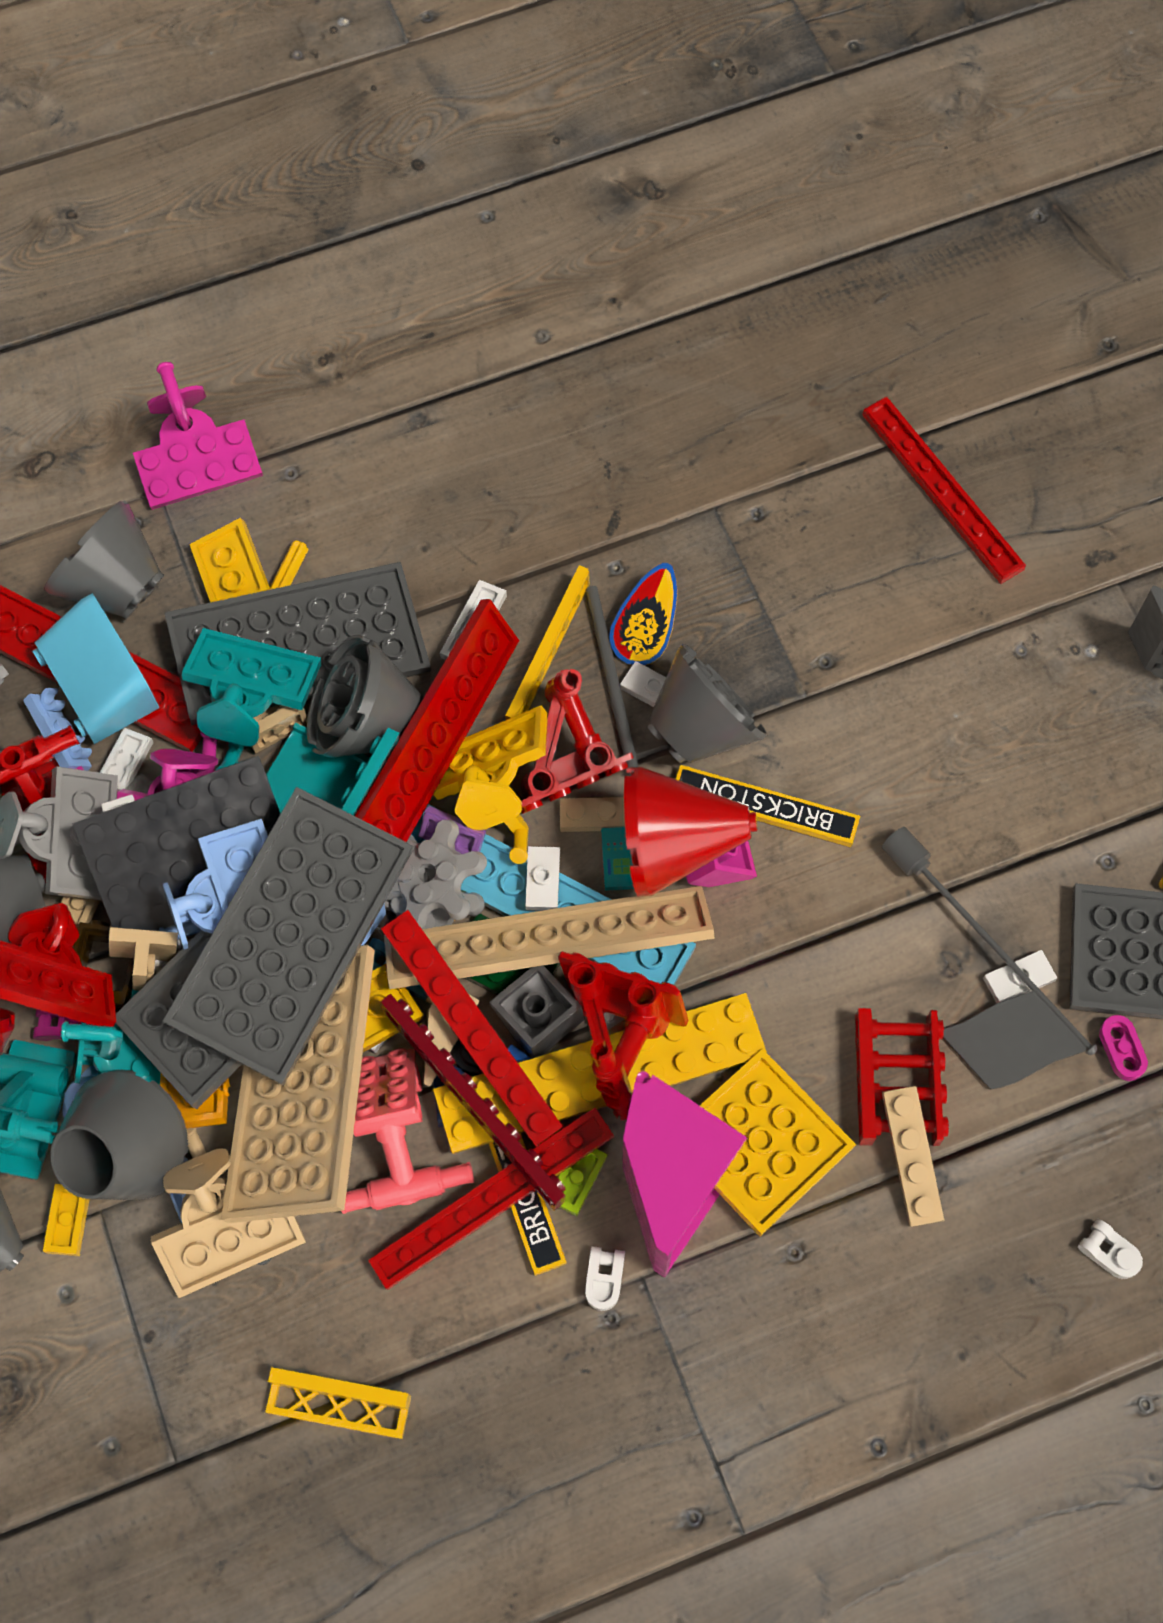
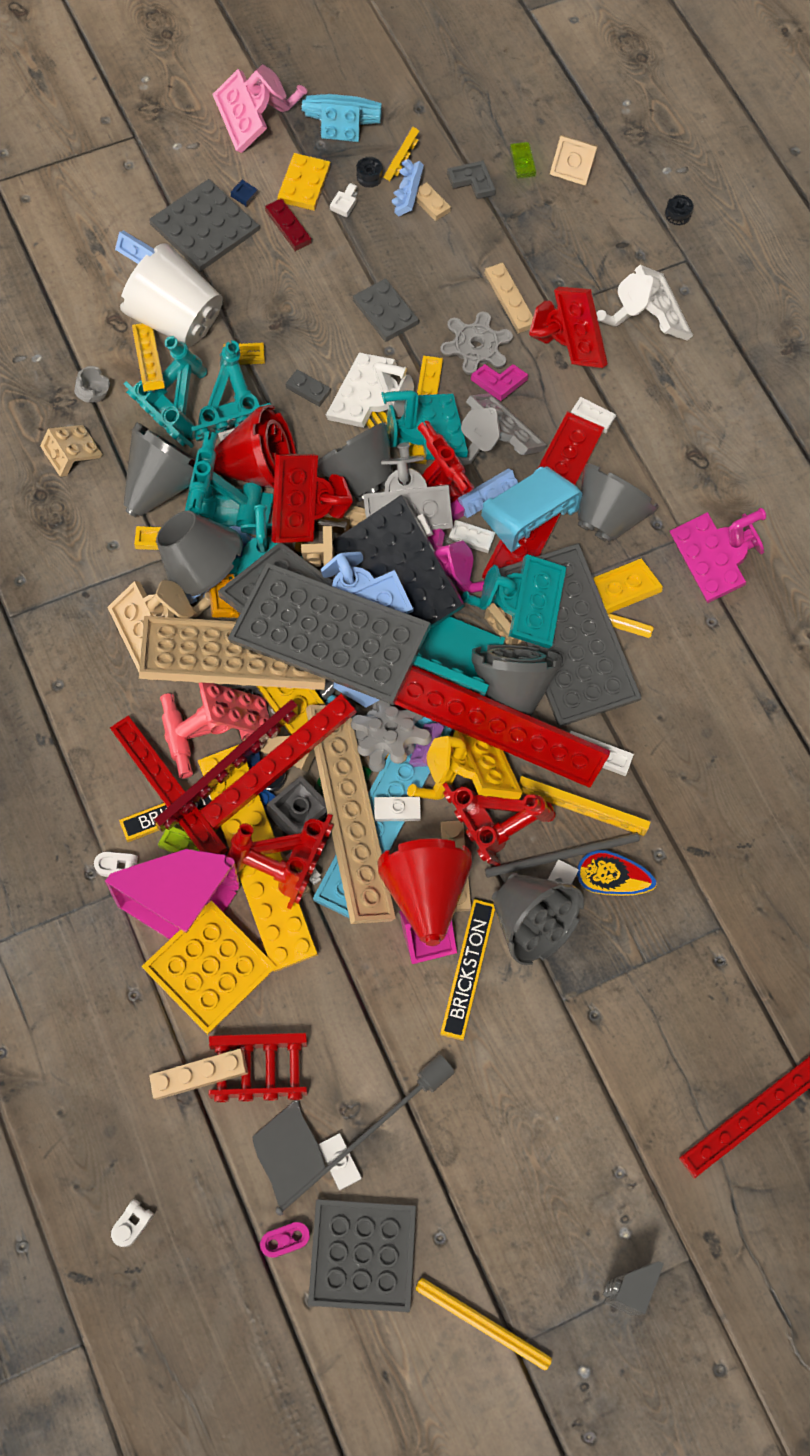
camera: 80 degrees right, 0 degrees up
yellow fence [265,1367,411,1439] -> none

